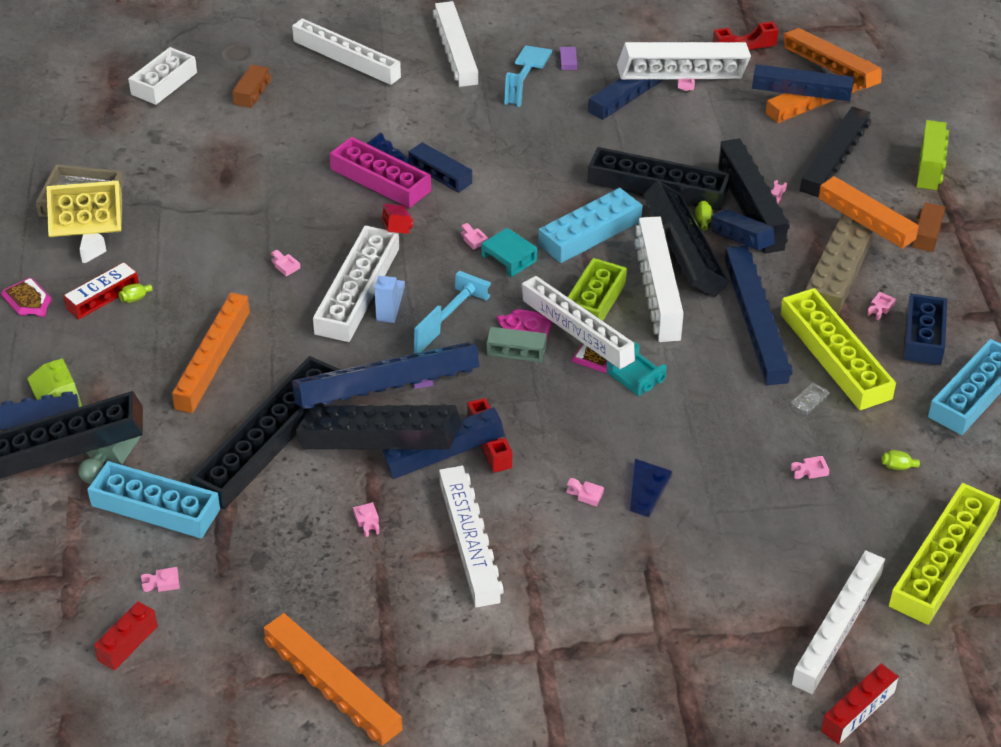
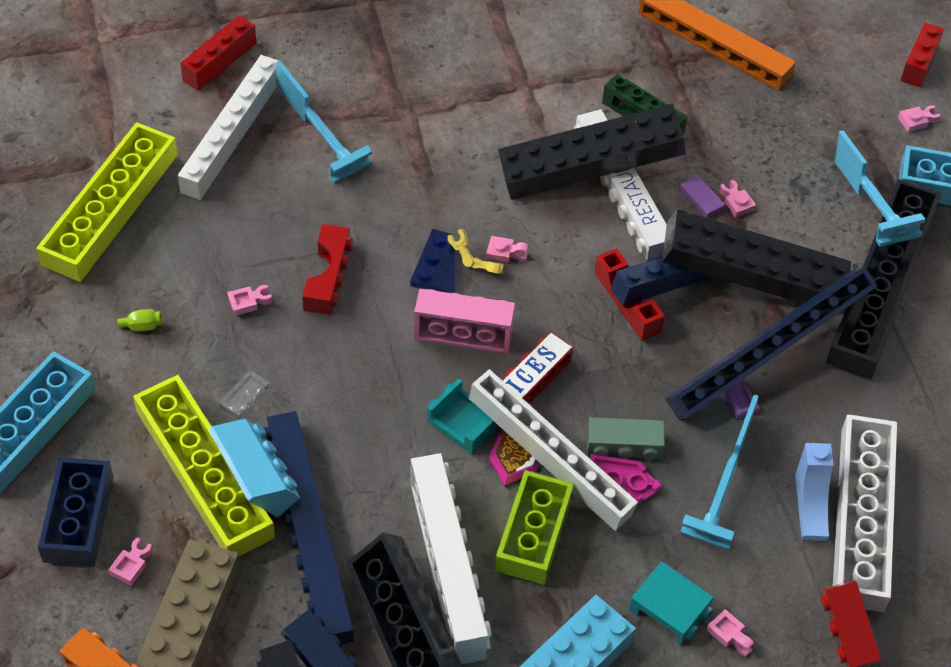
camera: 170 degrees right, 10 degrees up
none -> medium azure slope [208,419,300,517]
none -> medium azure piece [276,60,372,184]
none -> red arch [302,224,354,315]
none -> bright pink brick [414,289,515,354]
none -> light yellow piece [447,229,504,274]
none -> black brick [498,103,686,200]
none -> brick [502,332,573,404]
none -> dark green brick [602,73,688,135]
none -> medium lavender tile [679,176,725,218]
none -> medium azure piece [835,131,925,247]

